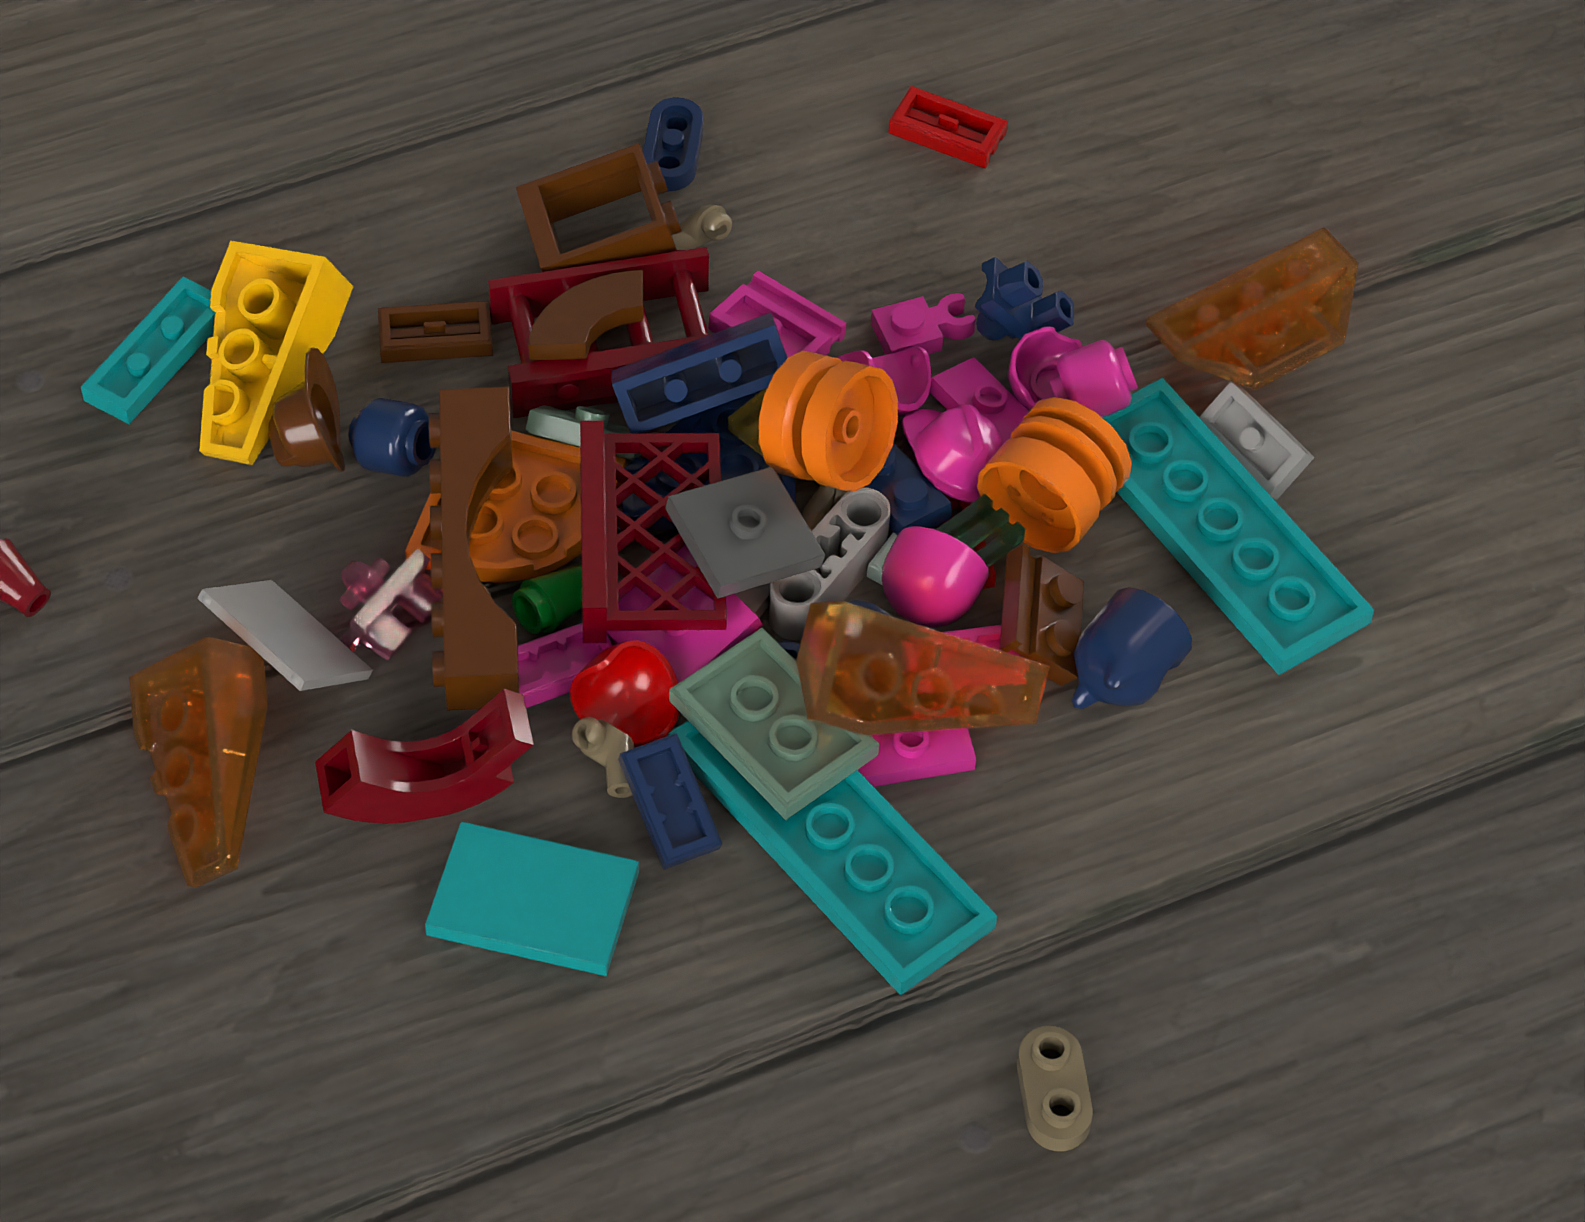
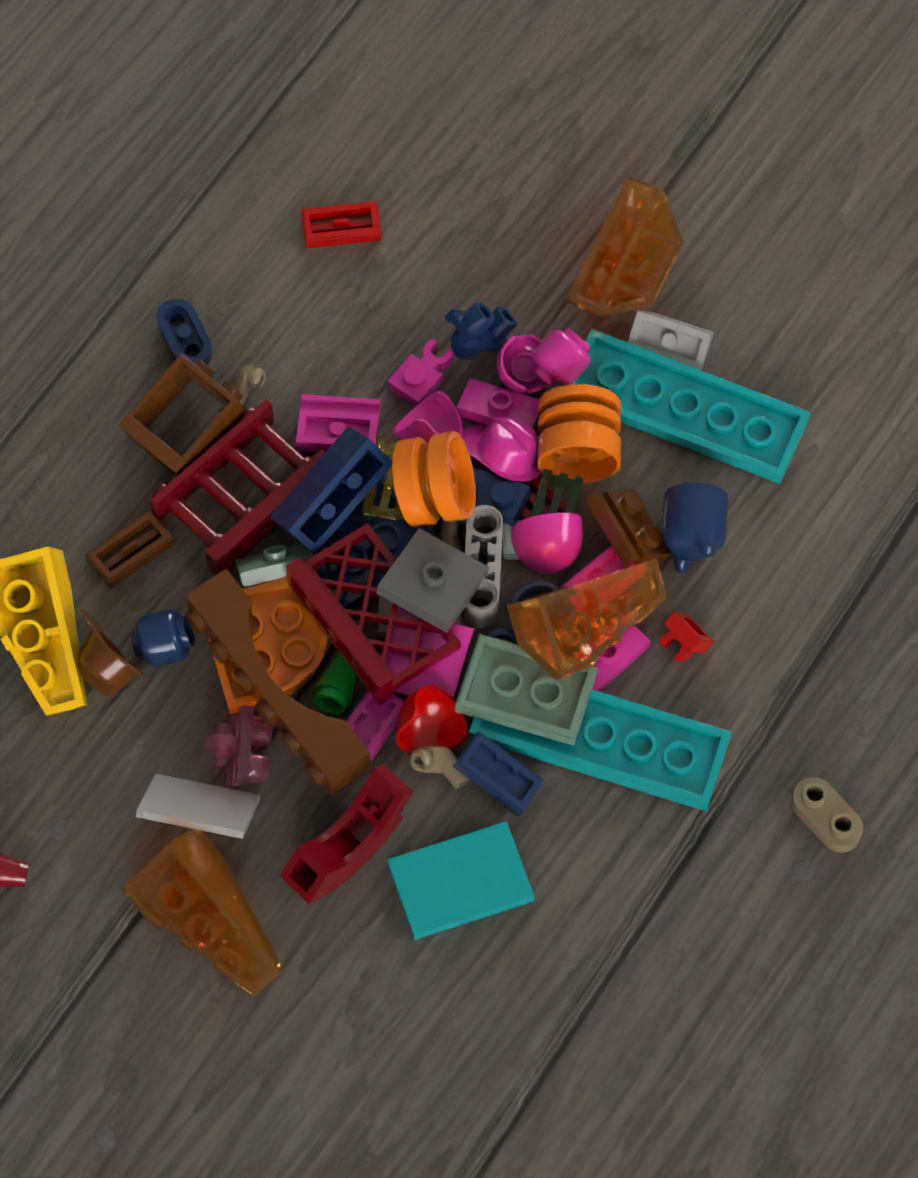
camera: 30 degrees left, 10 degrees up
reddish brown tile [528,270,643,360] -> none
none -> red tile [659,611,715,663]

